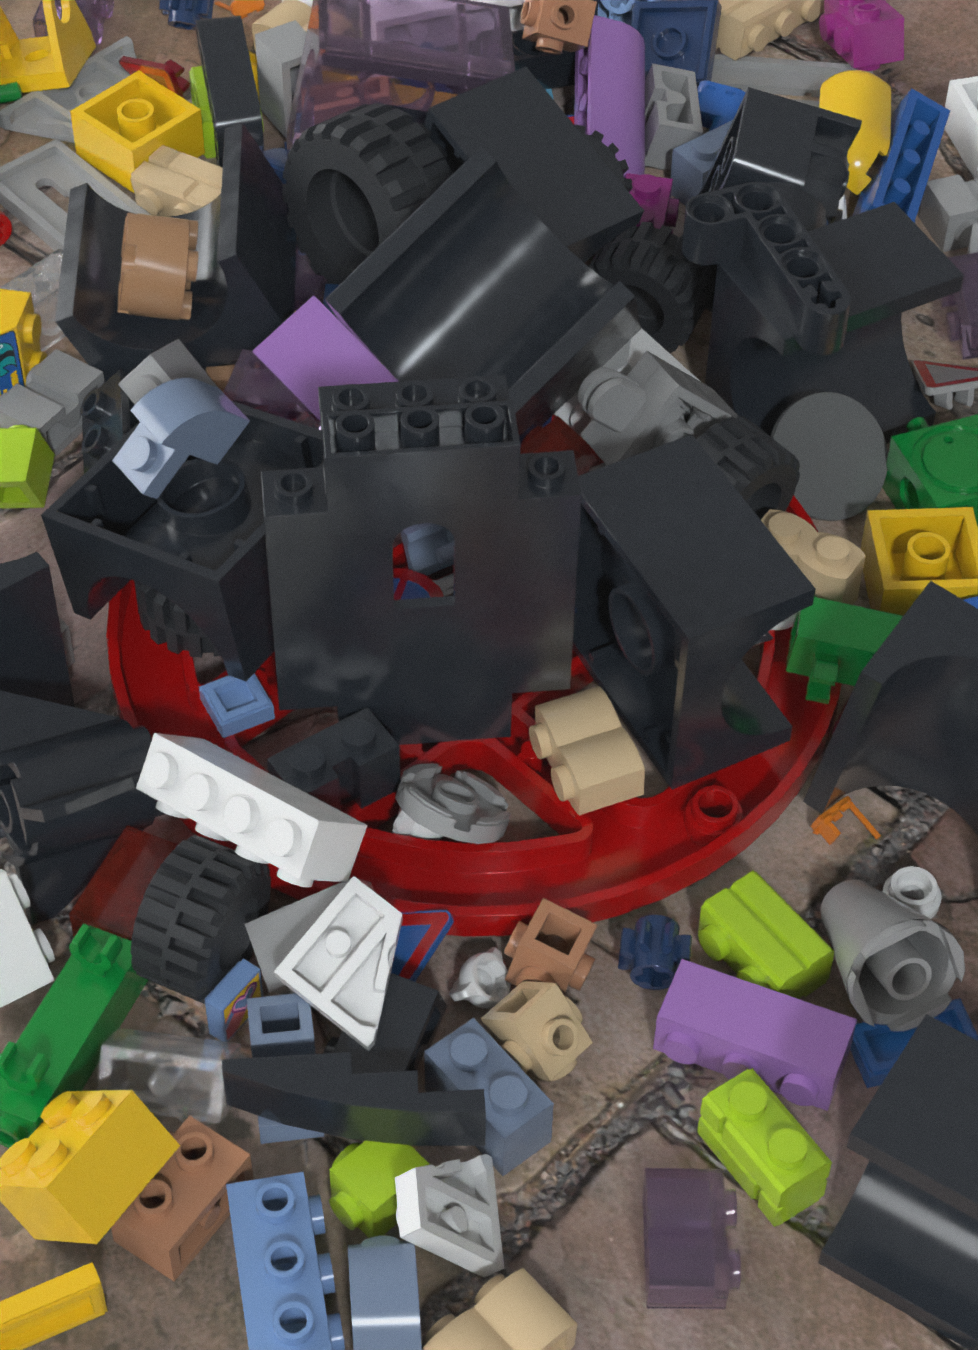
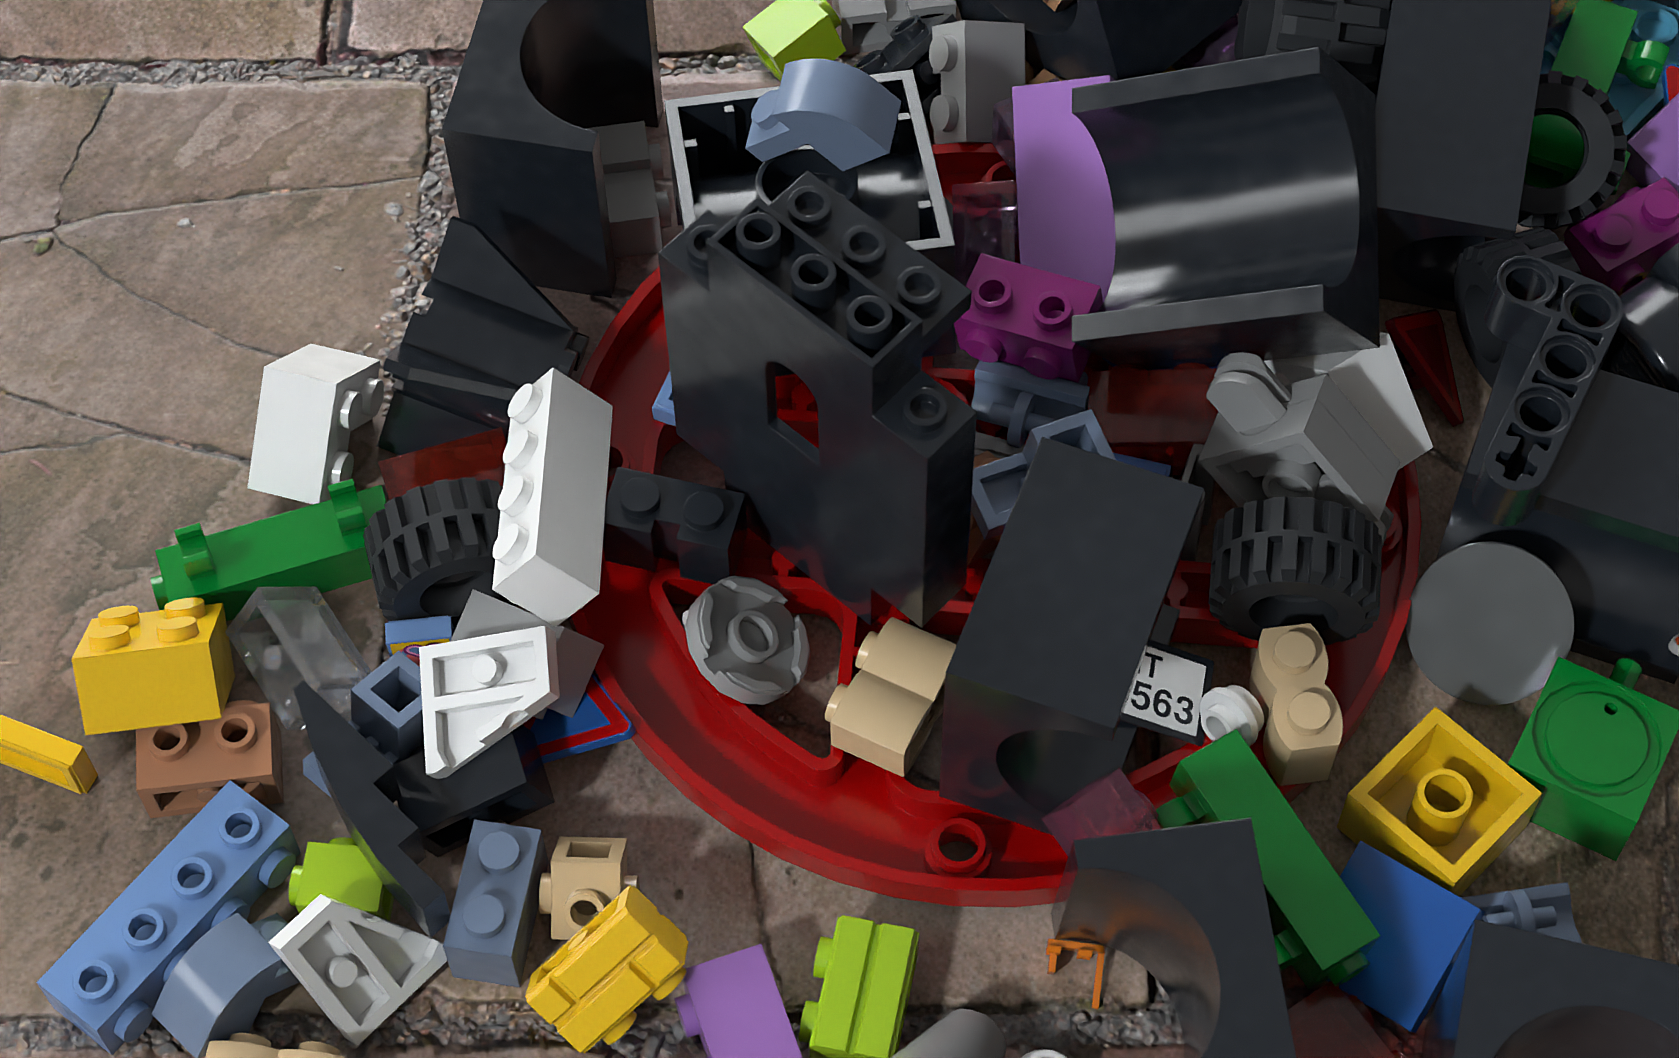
camera: 50 degrees right, 10 degrees up
white piece [449,947,511,1009] -> none
nougat brick [504,898,598,996] -> none
dark blue gear [618,915,692,990] -> none
none -> yellow brick [525,885,689,1054]
none -> clear pink brick [1042,768,1162,856]

